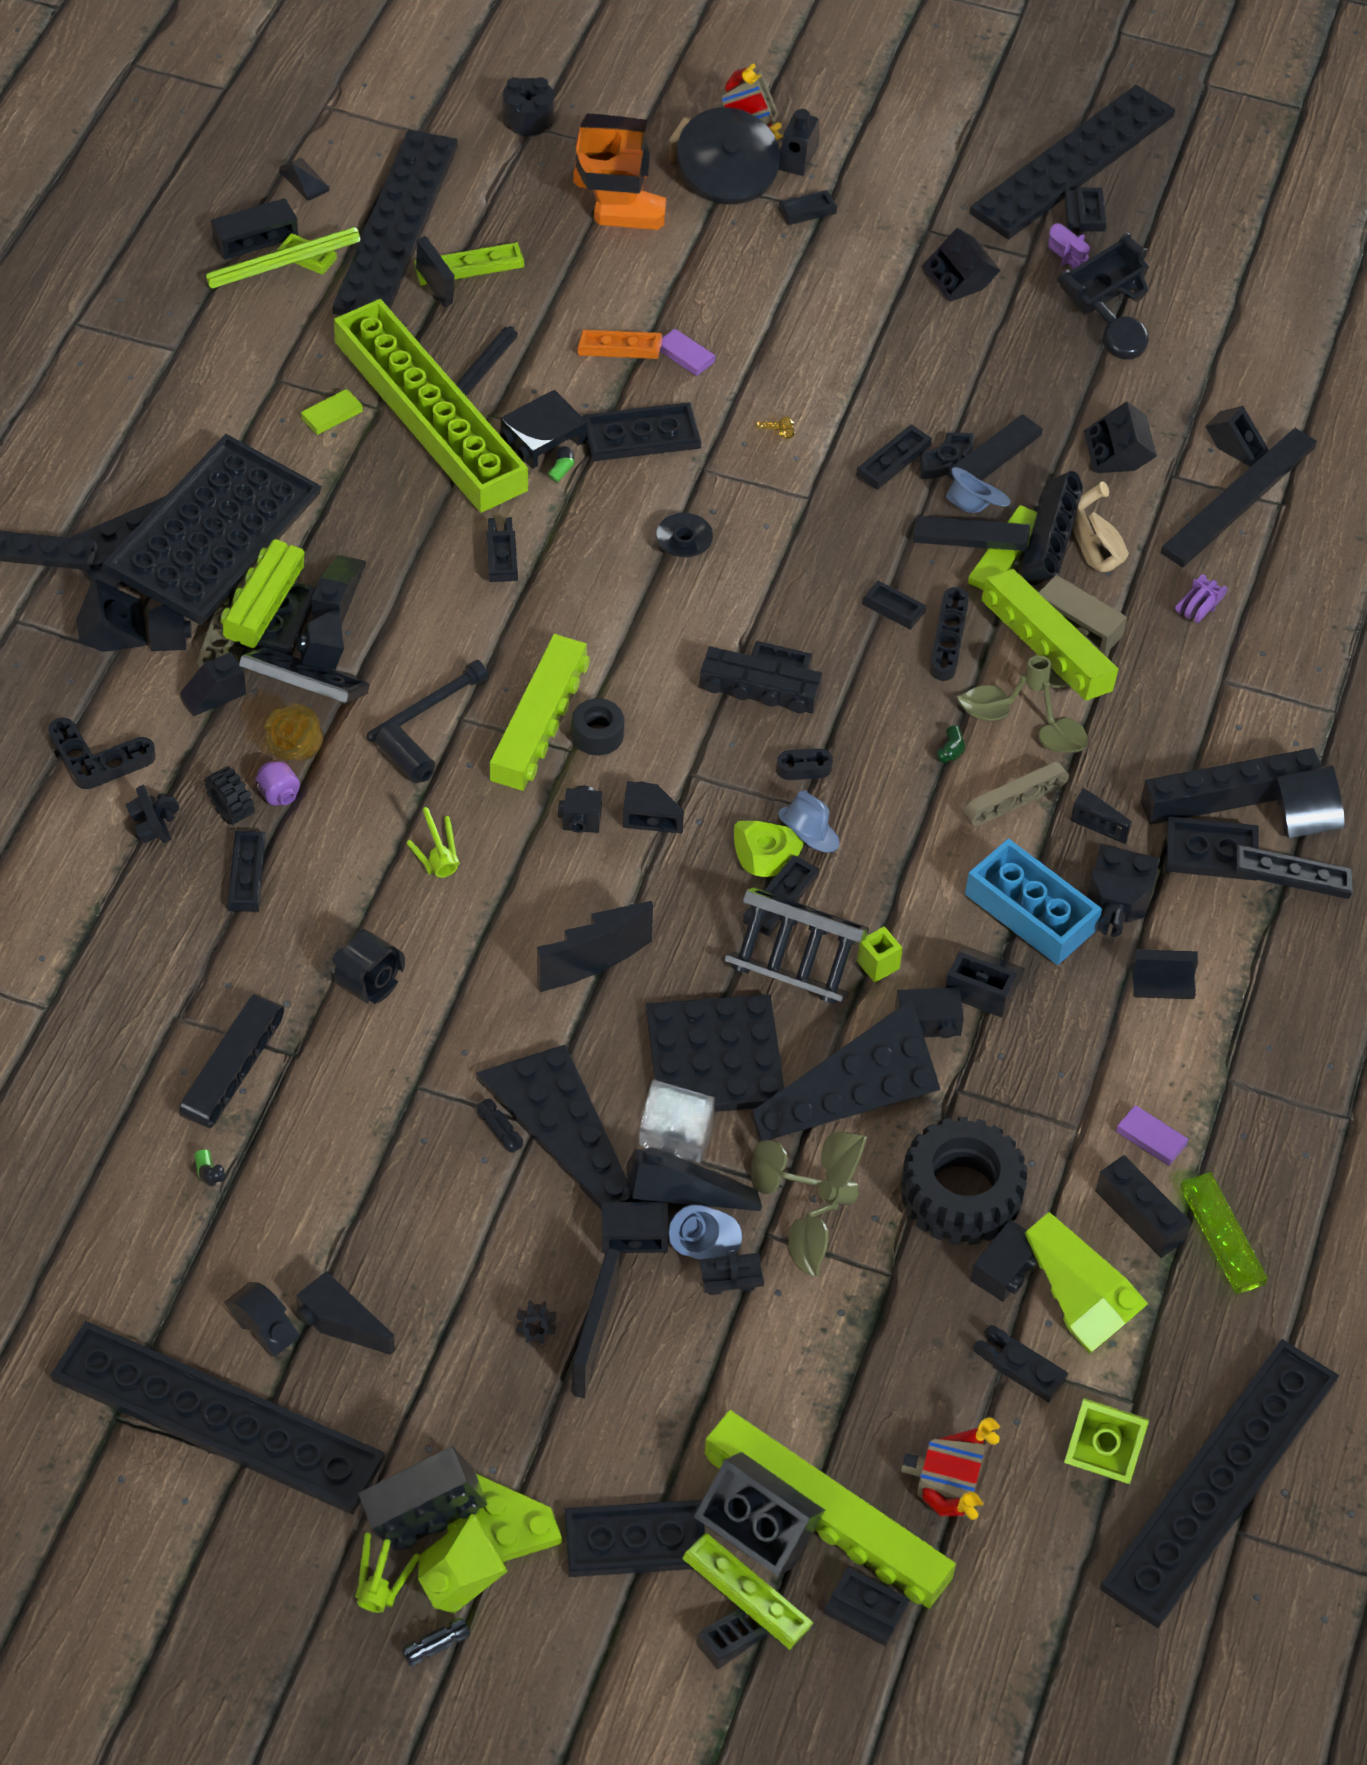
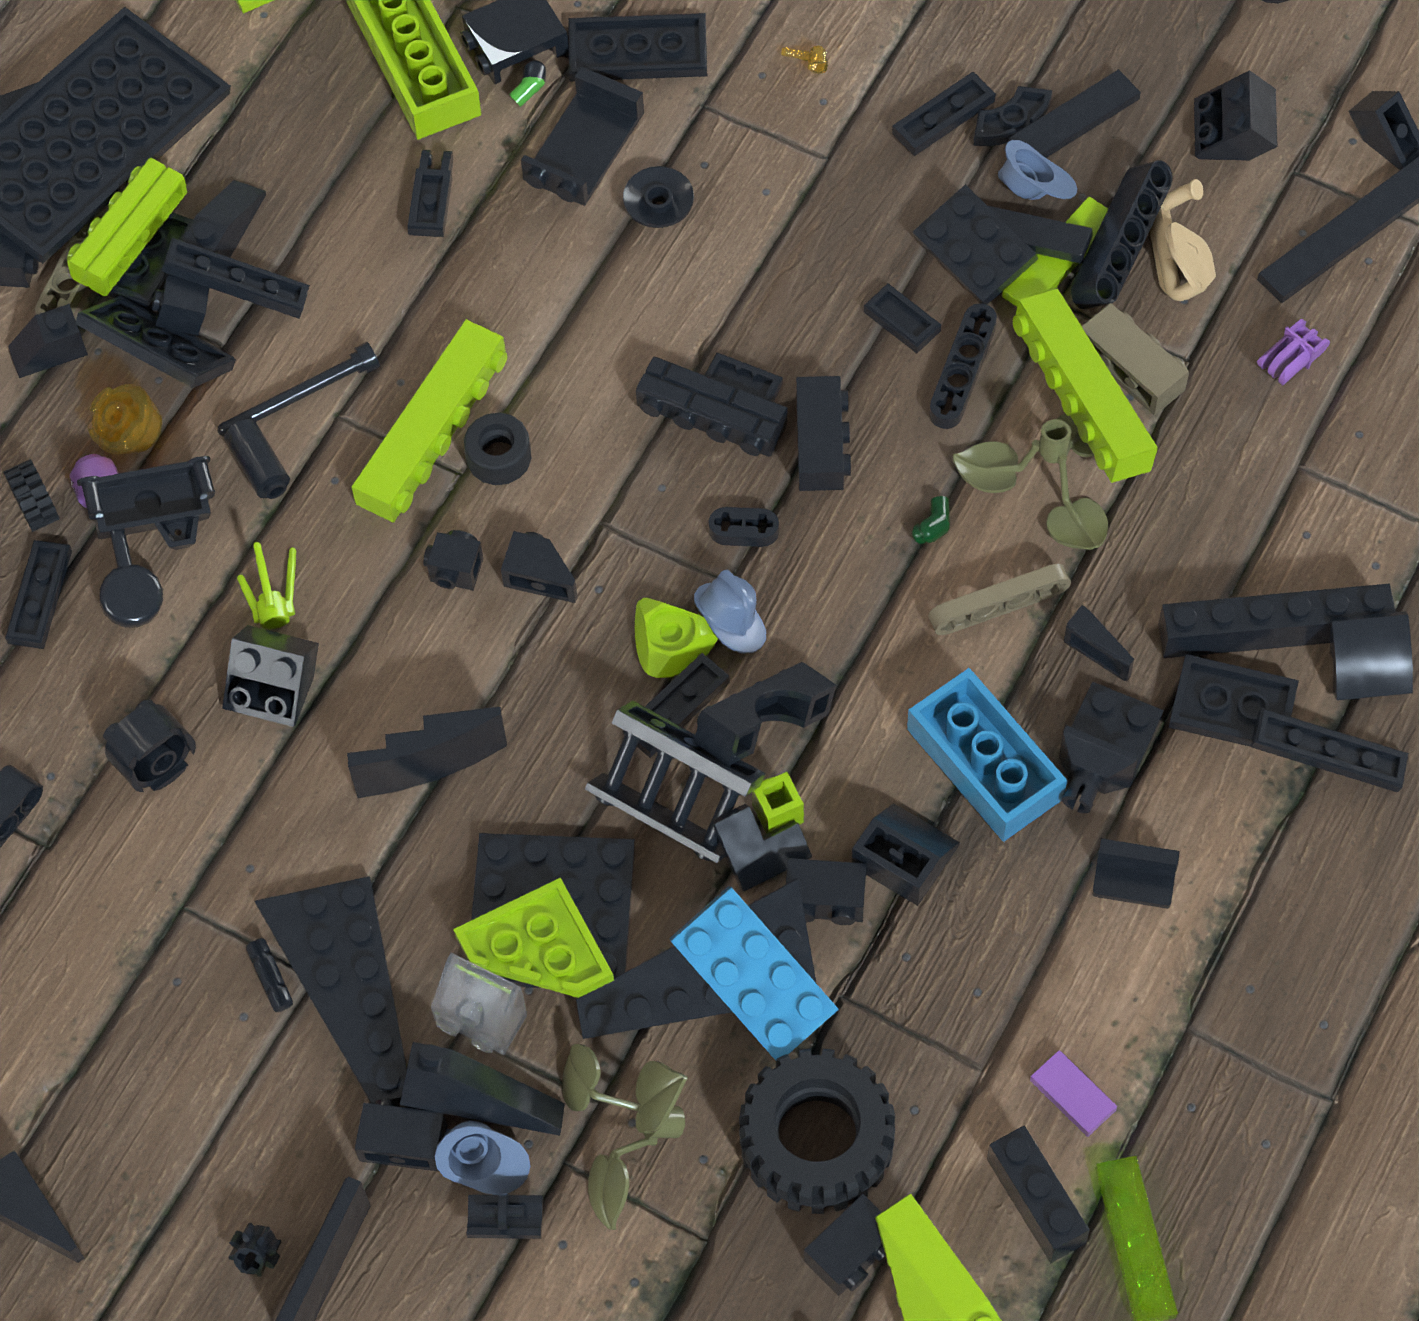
camera: 15 degrees right, 10 degrees up
none -> black piece [77,456,215,628]
none -> black tile [162,238,310,319]
none -> black slope [222,625,319,727]
none -> lime plate [453,877,614,998]
none -> black panel [521,67,644,206]
none -> dark azure brick [669,886,839,1060]
none -> black arch [694,662,836,766]
none -> black tile [711,803,812,892]
none -> black brick [796,376,851,491]
none -> black plate [912,184,1038,305]

